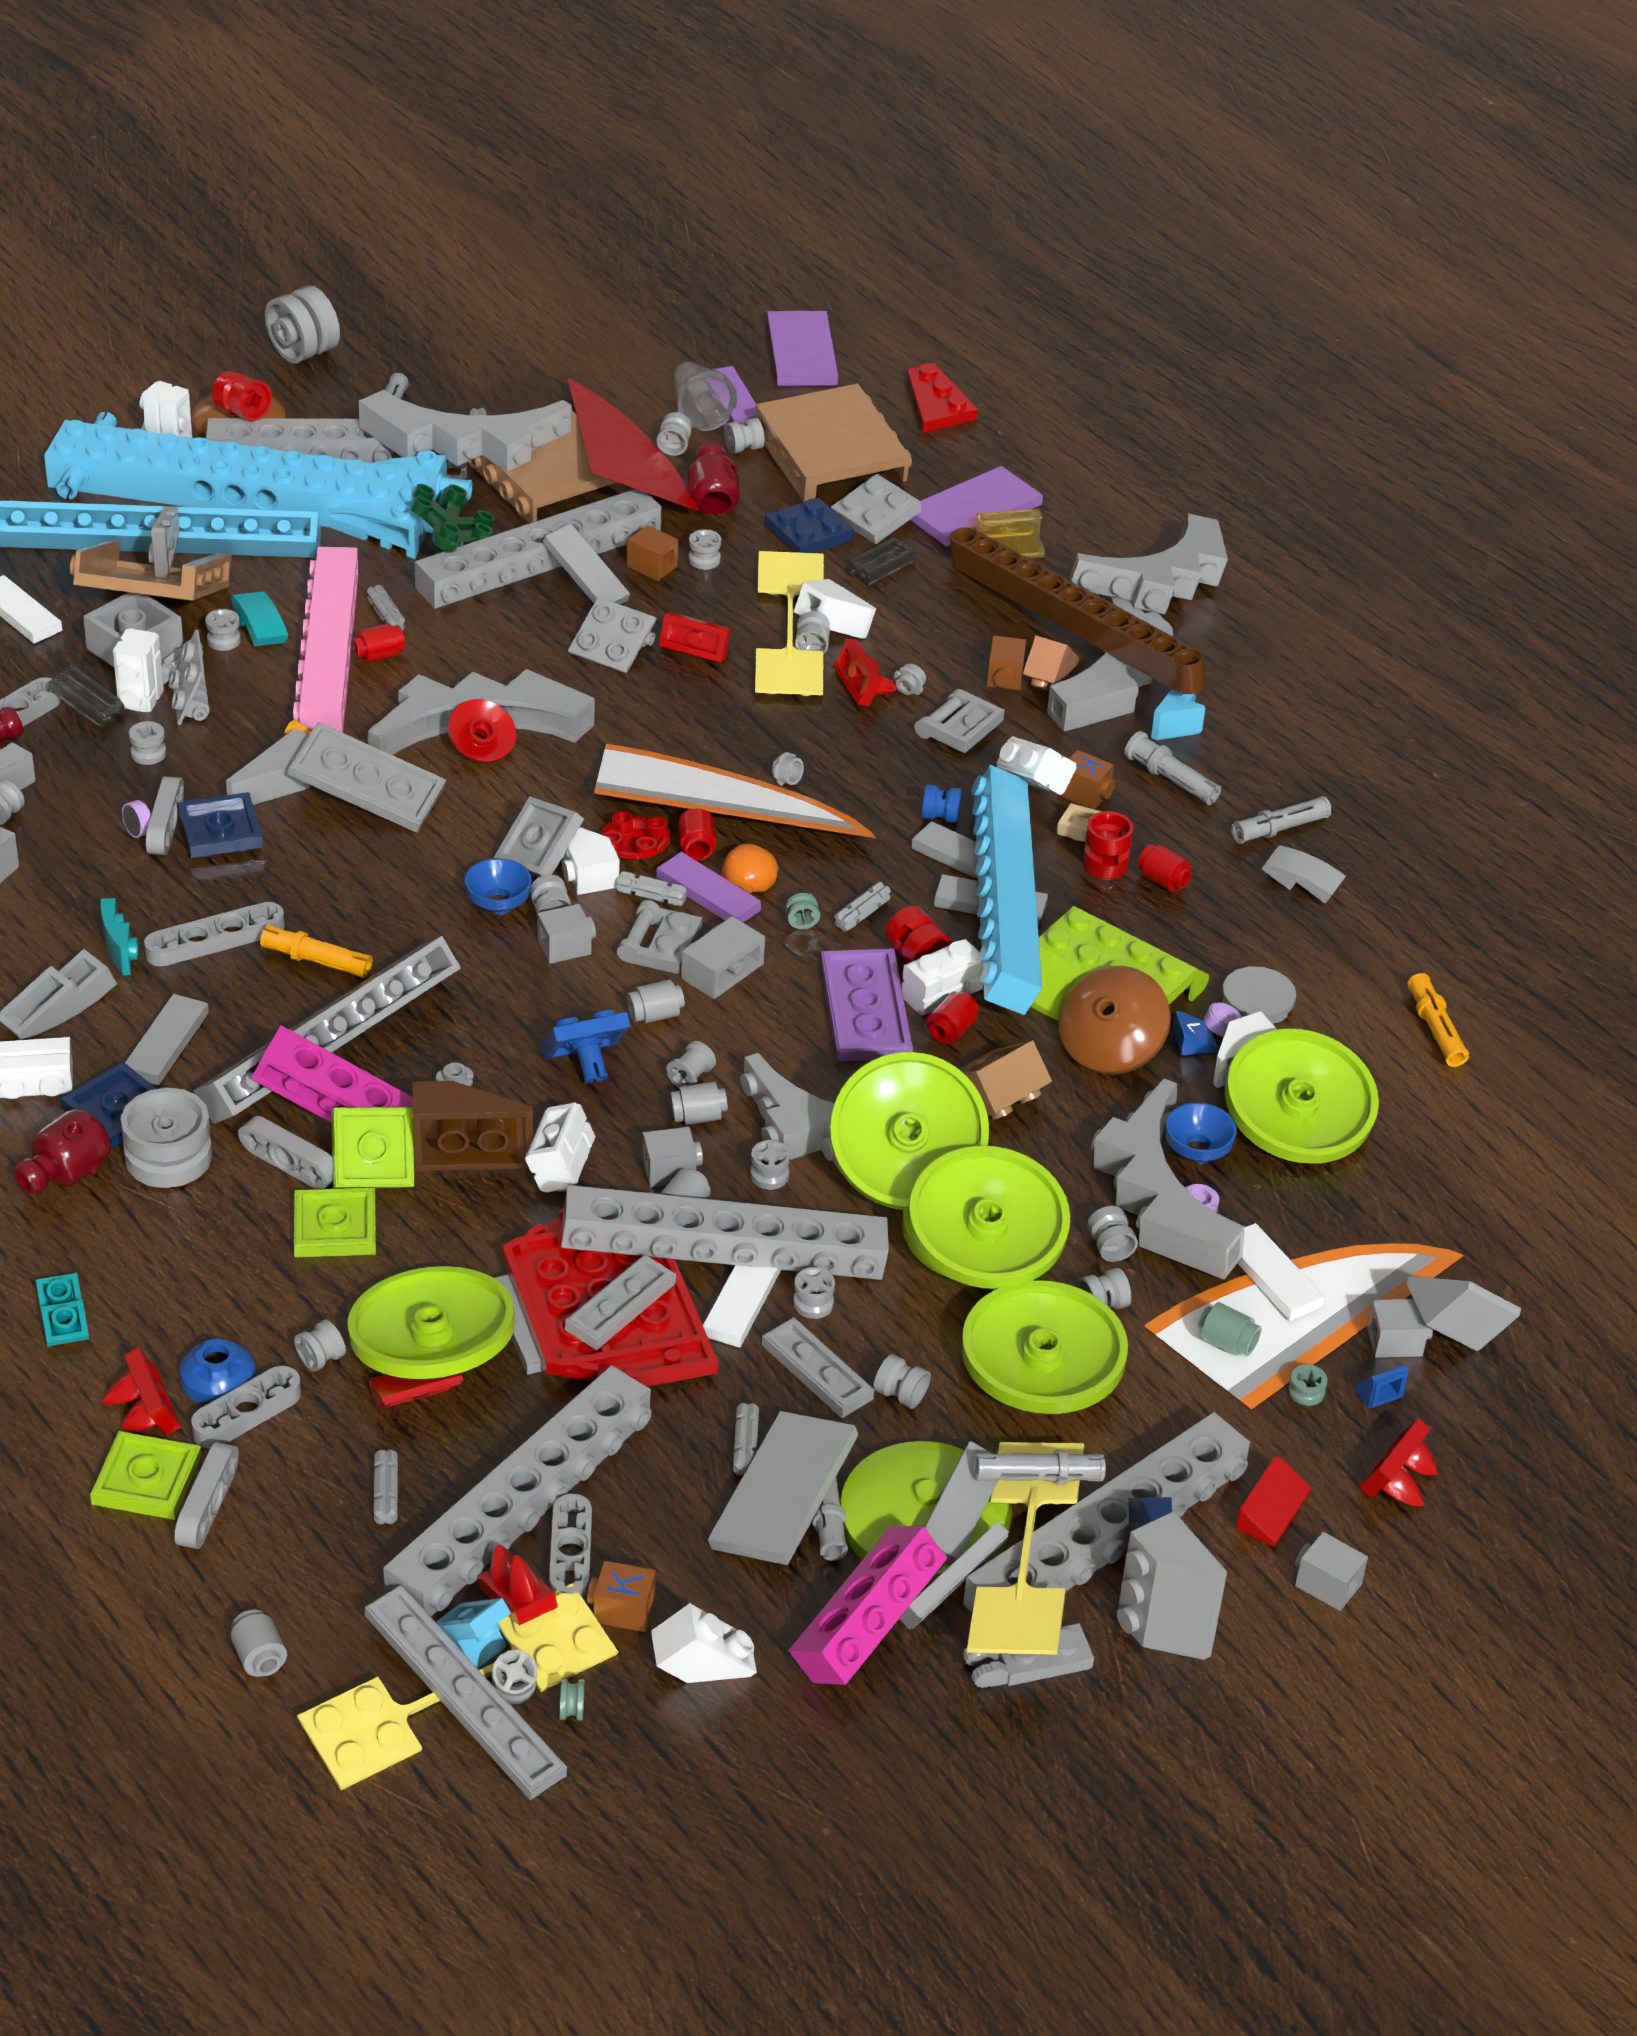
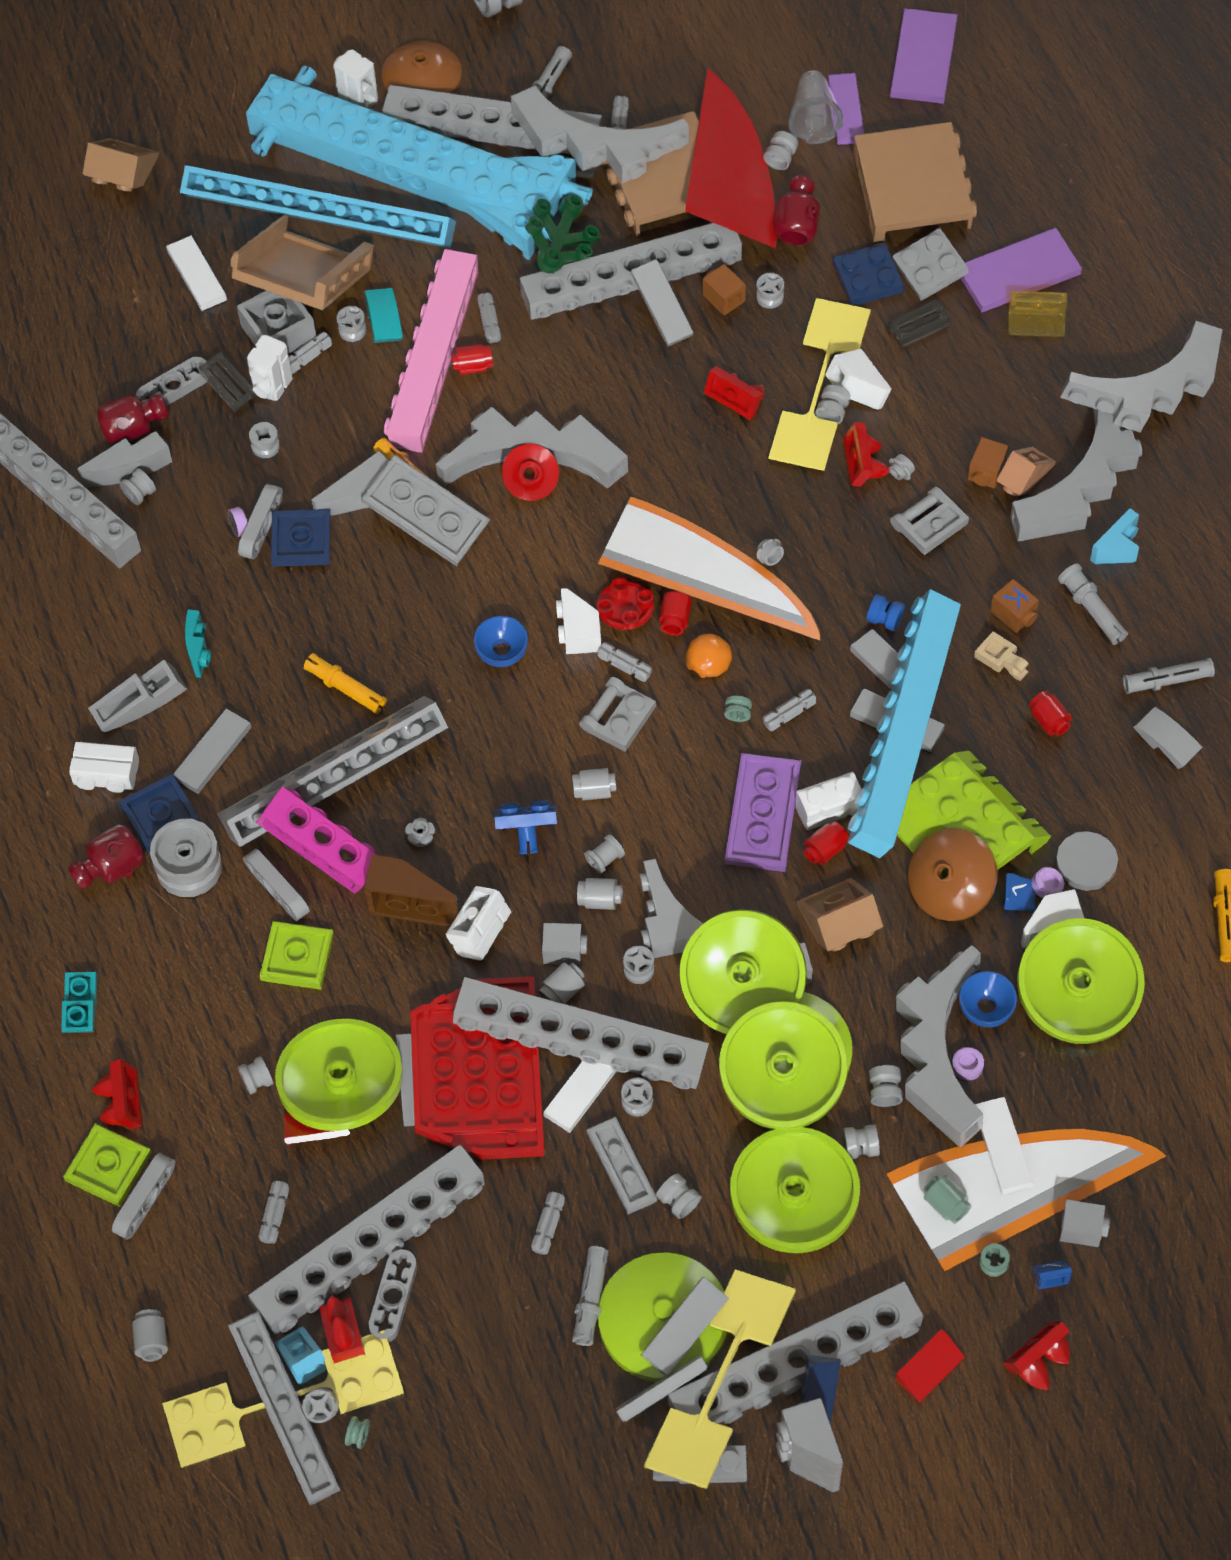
camera: 20 degrees right, 20 degrees up
light grey beam [144,902,285,967] -> none
light grey wing [149,506,180,578] -> none
light grey hinge [169,630,210,725] -> none
blue piece [179,1339,256,1405] -> none
light grey beam [191,1366,301,1448] -> none
red wheel [212,370,272,421] -> none
lime tile [331,1108,414,1189] -> none
light grey plate [494,796,584,877] -> none
light grey wheel [530,875,572,915] -> none
light grey brick [537,904,596,964] -> none
light grey tile [565,1254,676,1350] -> none
light grey hinge [568,597,657,674] -> none
dark orange brick [587,1561,656,1632] -> none
white slope [651,1603,757,1683] -> none
medium lavender tile [657,852,761,923] -> none
light grey brick [681,916,765,999] -> none
light grey tile [708,1411,858,1565] -> none
light grey wheel [724,417,765,454] -> none
dark pink brick [788,1526,947,1685] -> none
red wheel [885,906,952,964] -> none
red wing [907,363,978,433] -> none
reddish brown beam [950,527,1205,694] -> none
light grey pin [973,1450,1106,1485] -> none
white brick [997,736,1076,795] -> none
red wheel [1083,811,1133,879] -> none
light grey brick [1295,1532,1368,1611] -> none
light grey slope [1407,1276,1521,1351] -> none

